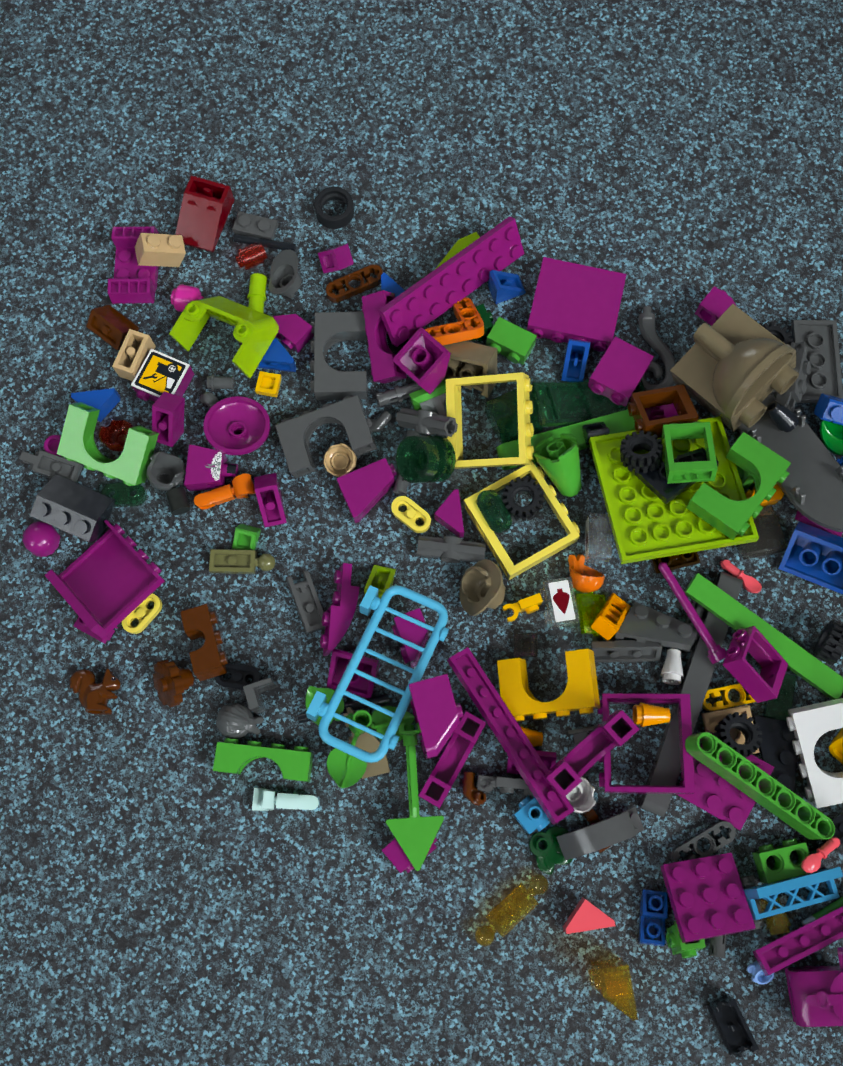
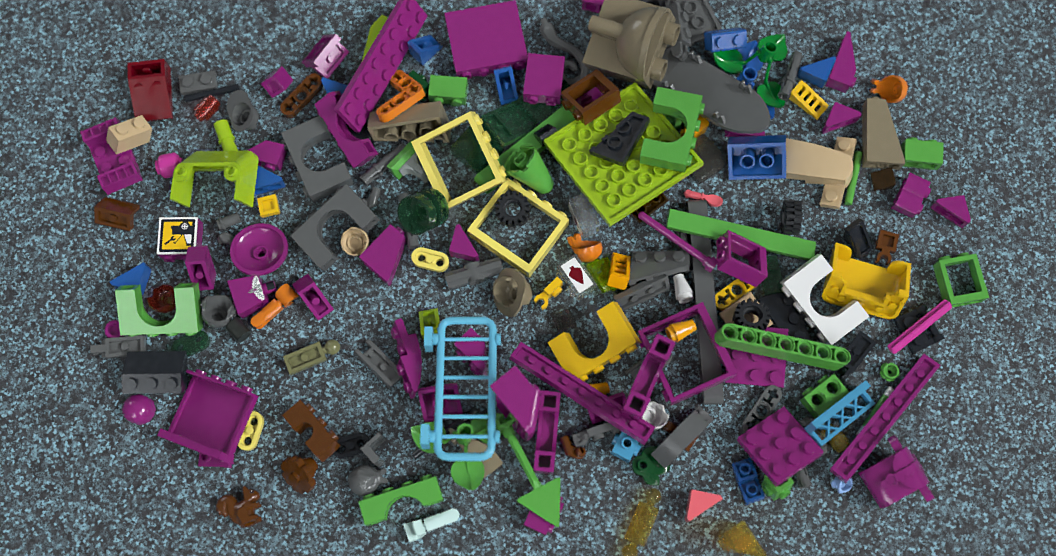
camera: 25 degrees left, 0 degrees up
tan brick [112,329,156,381] -> none
bright green slope [232,524,261,550] -> none
black tyre [314,186,354,229] -> none
magenta slope [392,327,451,394] -> none
dark grey piece [396,408,458,437] -> none
clear green plate [477,490,512,533] -> none
black tyre [620,431,663,473] -> none
bright green window [661,422,718,484] -> none
black hinge [705,994,759,1058] -> none
black cone [766,401,799,432] -> none
coral piece [801,837,840,873] -> none
none -> magenta bracket [301,34,349,79]

